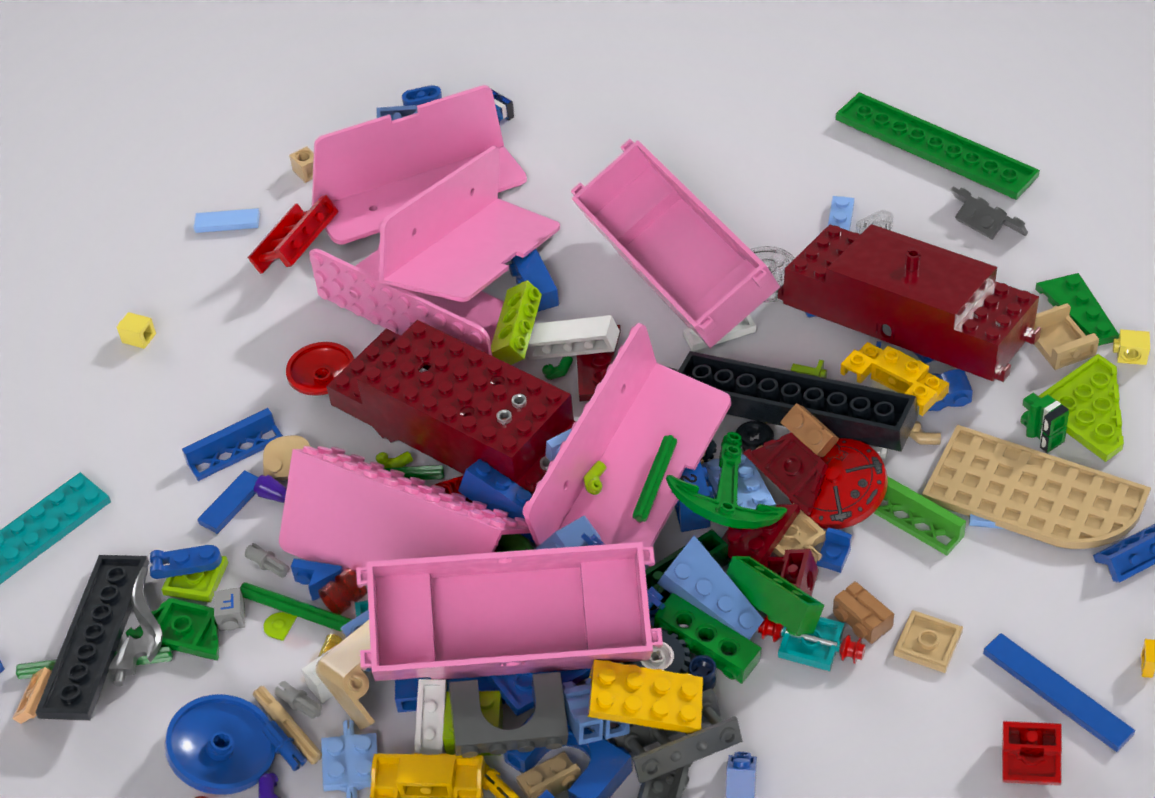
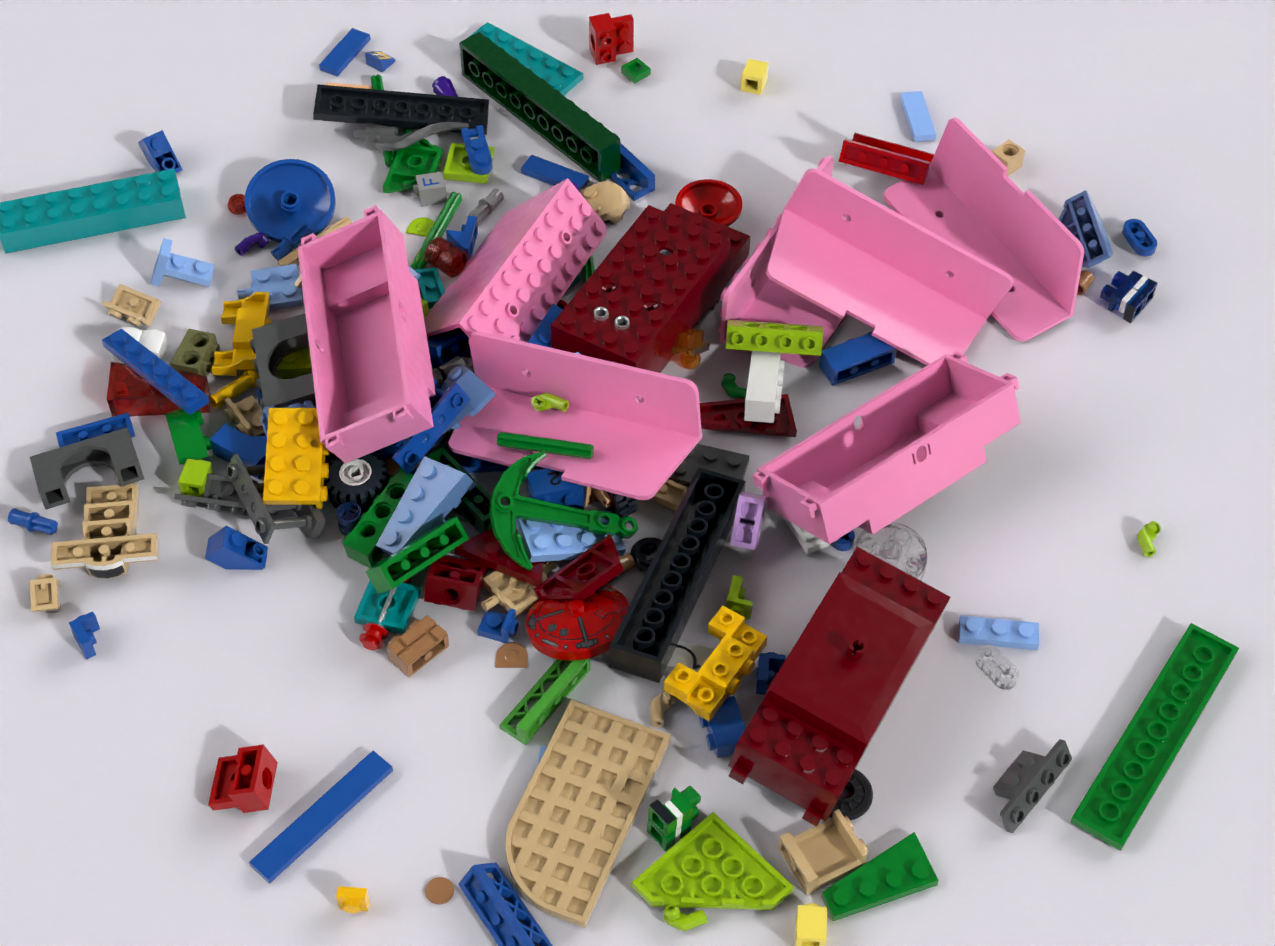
camera: 80 degrees right, 5 degrees up
medium nougat brick [780,404,839,457] -> none
tan tile [894,610,963,673] -> none
none -> medium nougat piece [425,877,454,905]
none -> dark purple cone [432,76,458,97]
none -> dark green brick [459,32,621,182]
none -> medium nougat piece [495,642,528,668]
none -> red brick [589,13,634,65]
none -> green plate [621,58,651,84]
none -> lime arm [664,904,708,931]
none -> lavender brick [730,491,767,550]
none -> lime arm [1137,521,1161,557]

